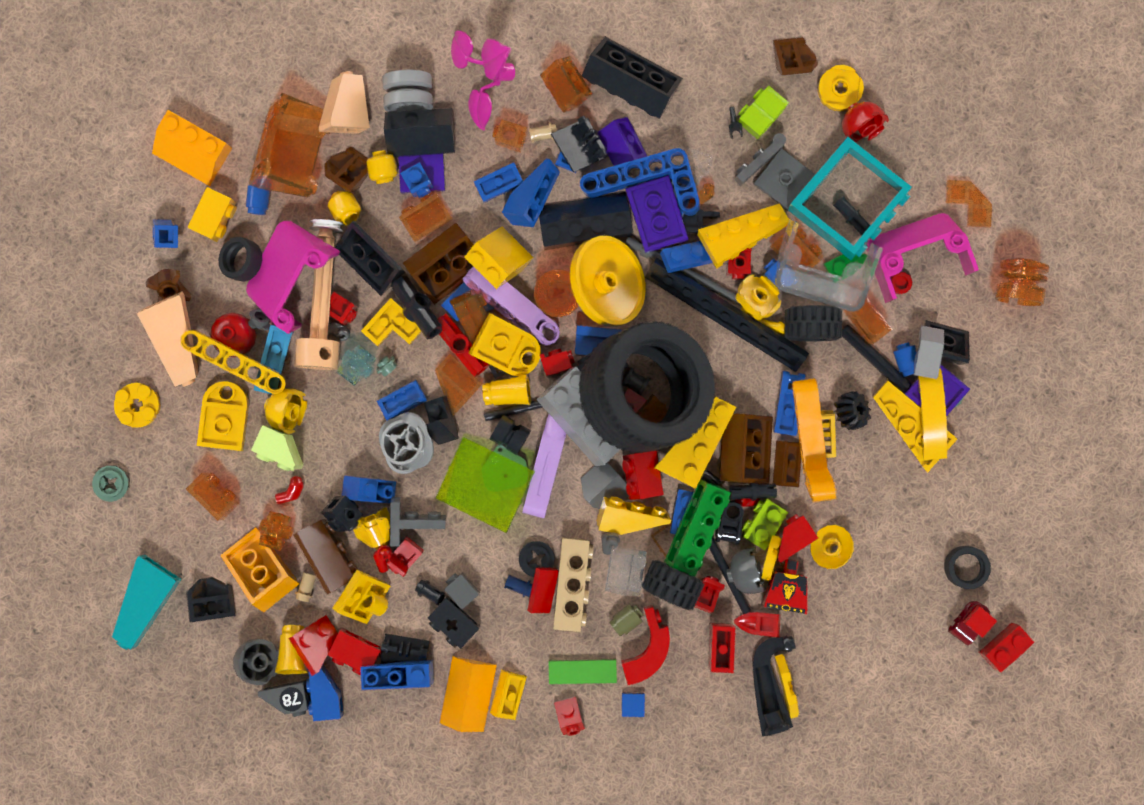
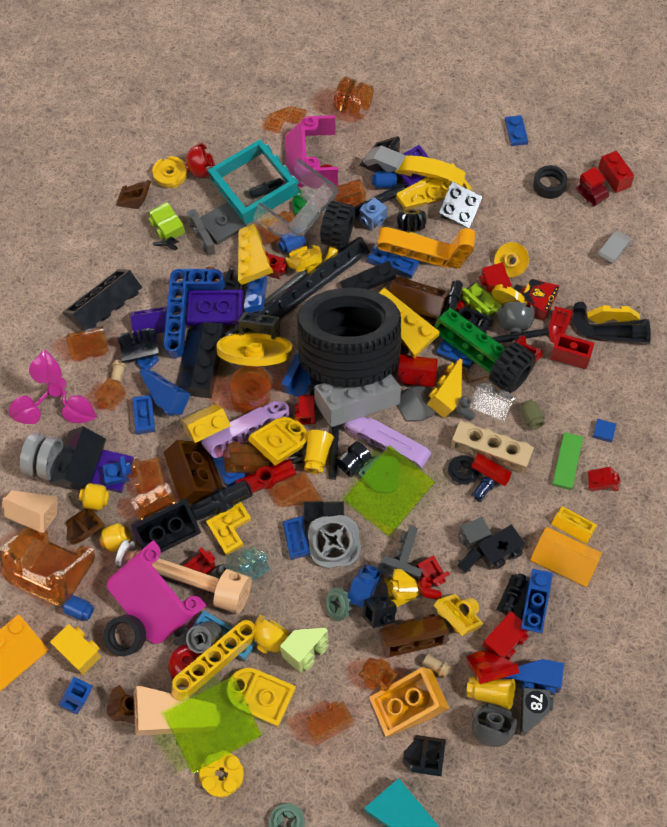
camera: 75 degrees left, 25 degrees down
red arm [275,476,304,505] -> none
sand green plate [376,356,397,377] -> none
red arch [621,605,670,686] -> none
reddish brown slope [773,441,801,487] -> none
none -> clear orange brick [131,483,176,520]
none -> clear neon green piece [163,676,262,774]
none -> dark grey wheel [186,621,223,653]
none -> black hinge [238,312,280,340]
none -> sand green gear [325,587,352,621]
none -> black plate [340,260,397,290]
none -> medium blue brick [360,197,387,230]
none -> hinge [439,181,482,228]
none -> blue plate [505,115,528,146]
none -> light grey slope [598,230,634,263]

